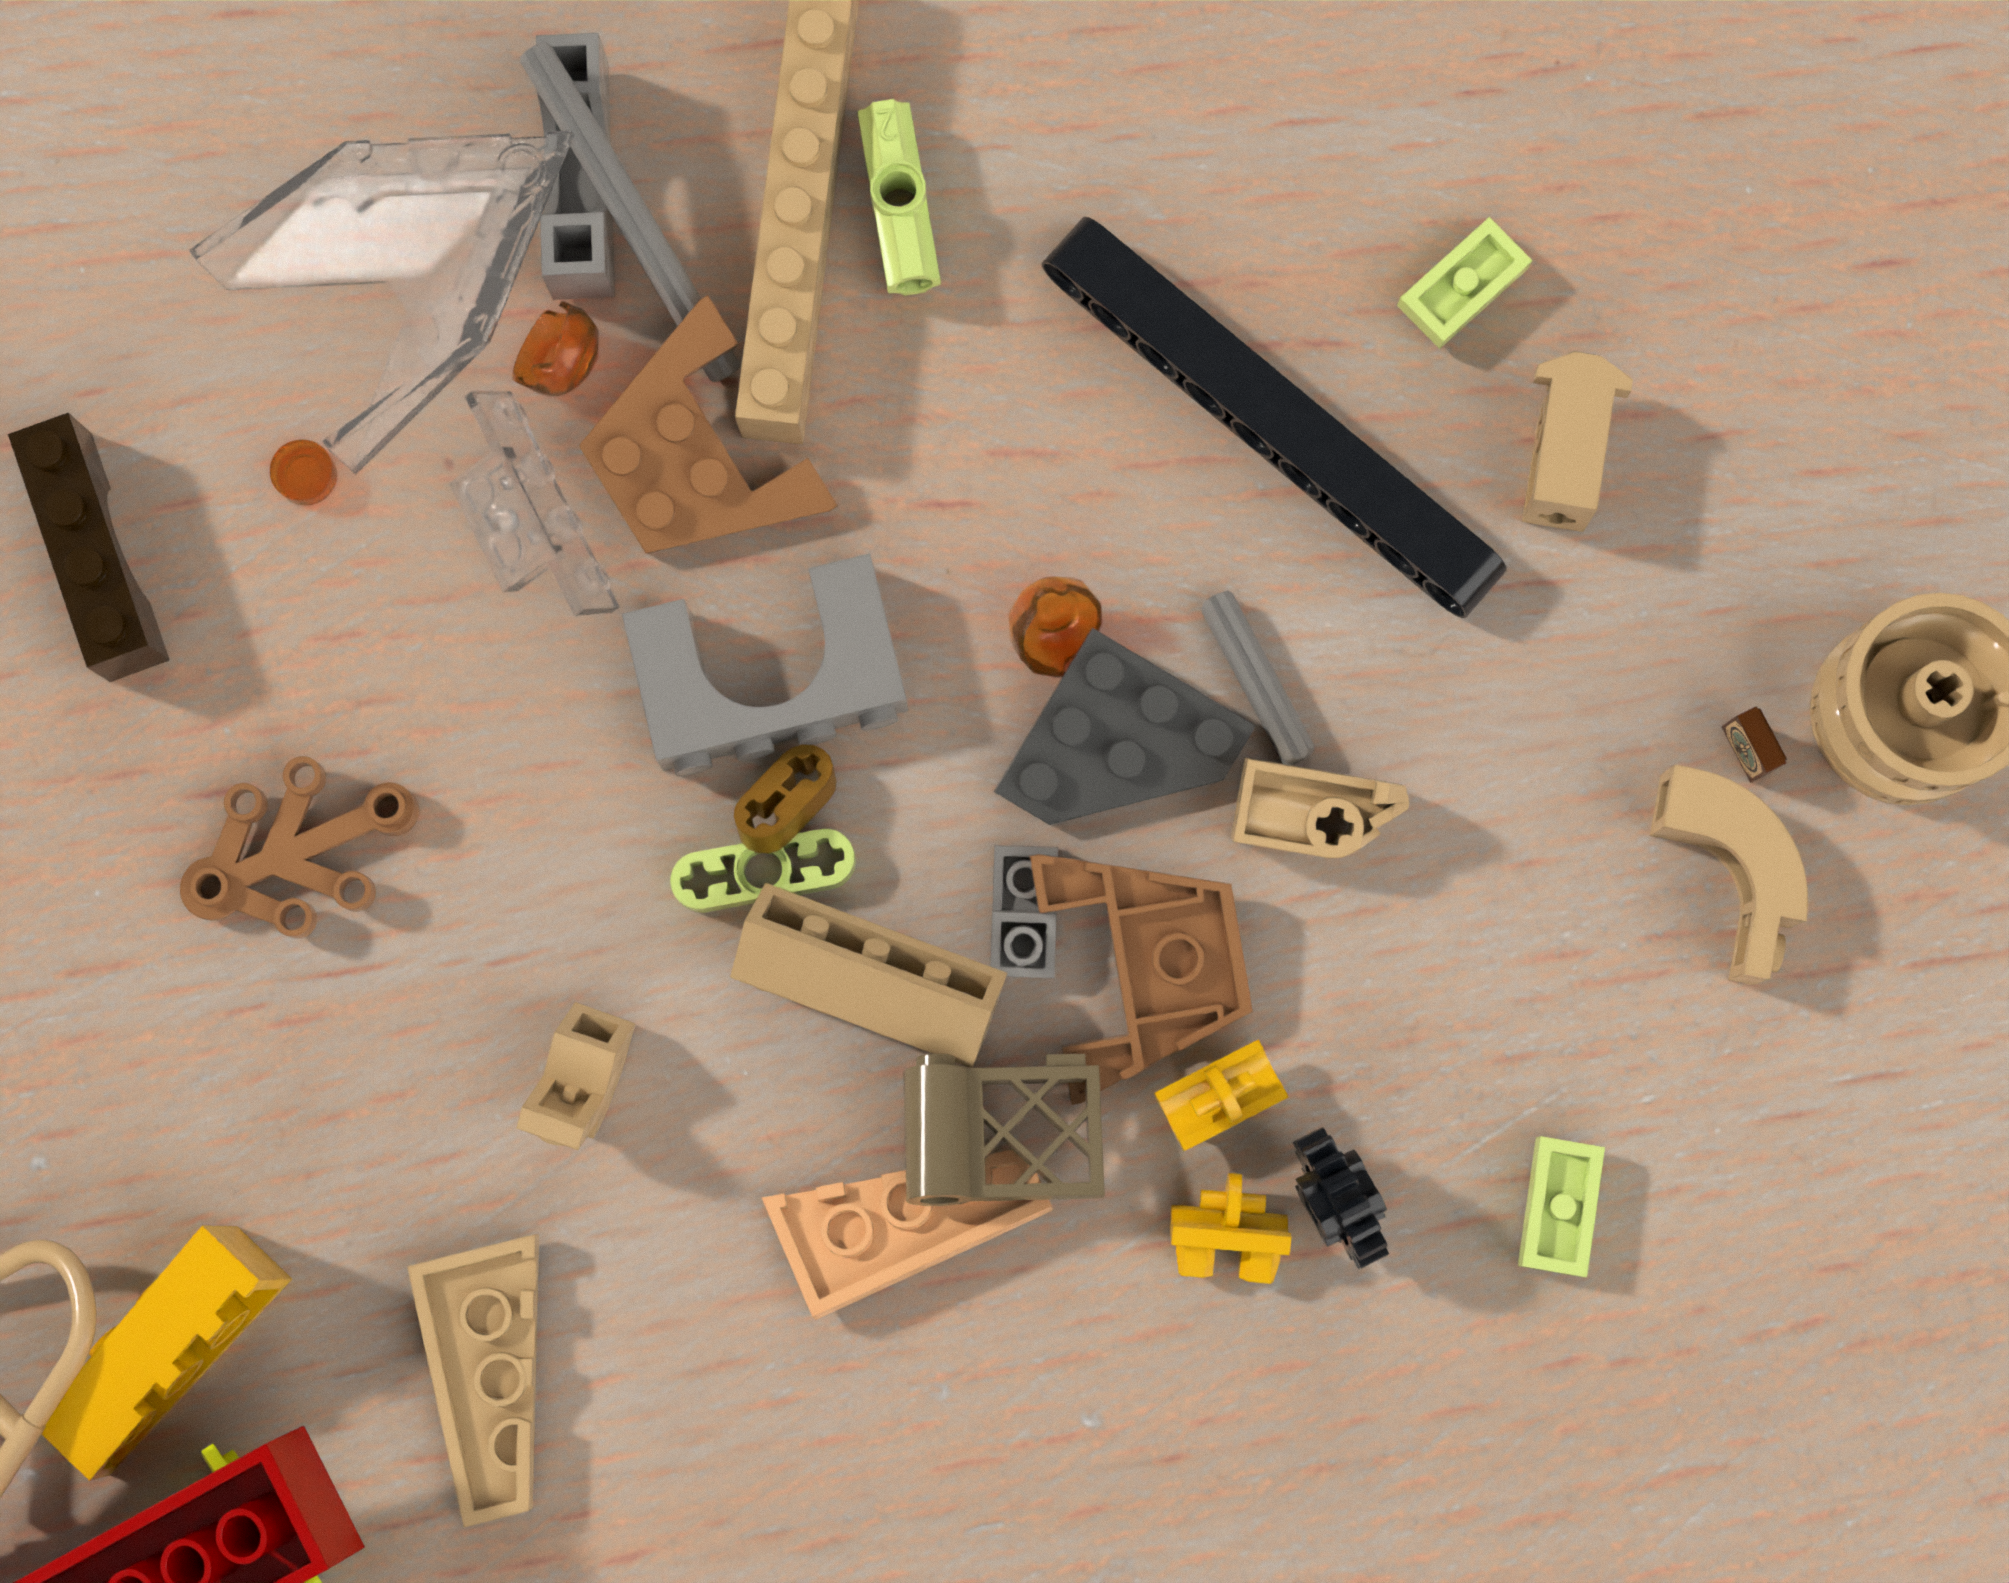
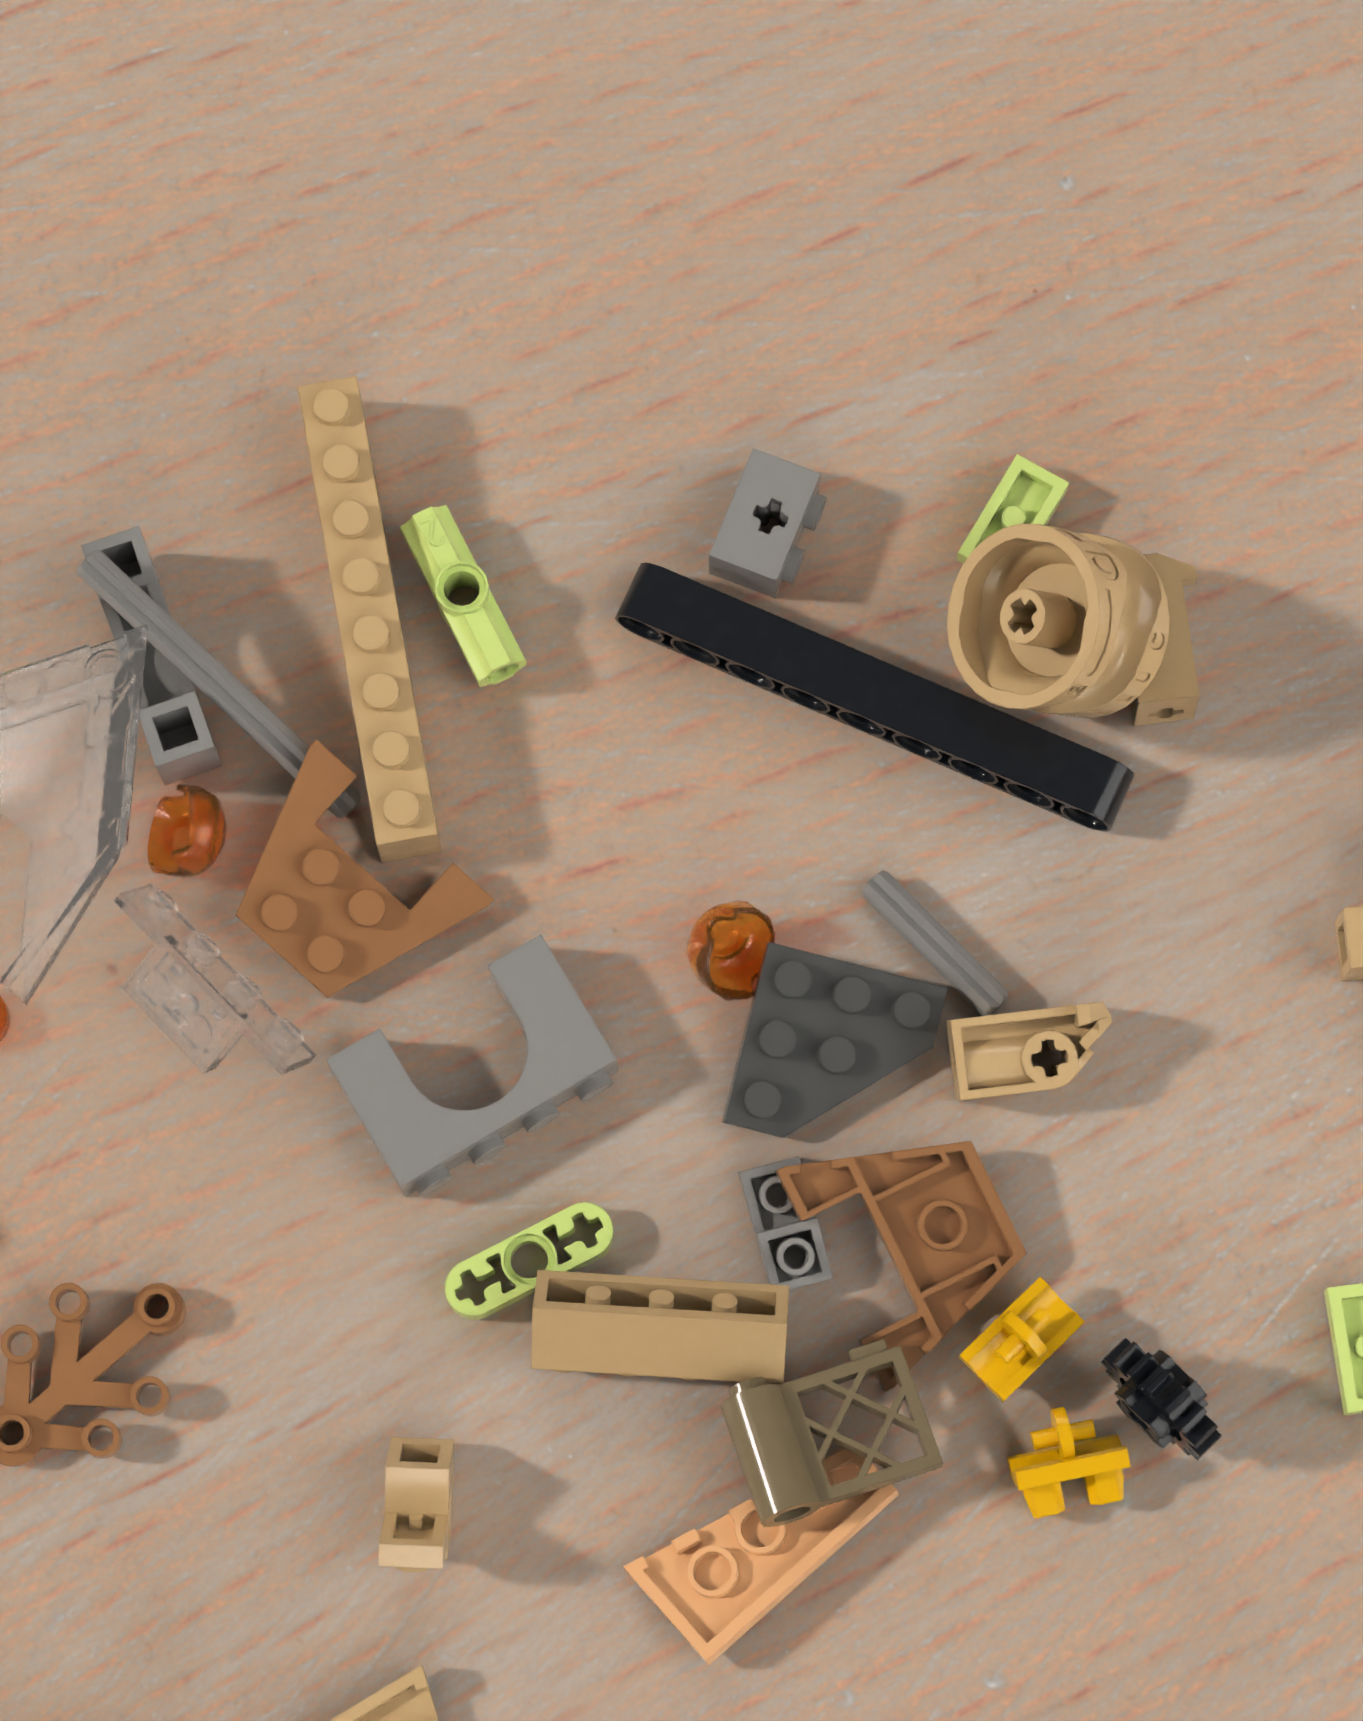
camera: 15 degrees left, 5 degrees down
pearl gold beam [733,744,837,854] -> none
none -> light grey brick [709,448,827,599]
none -> tan piece [947,523,1170,718]

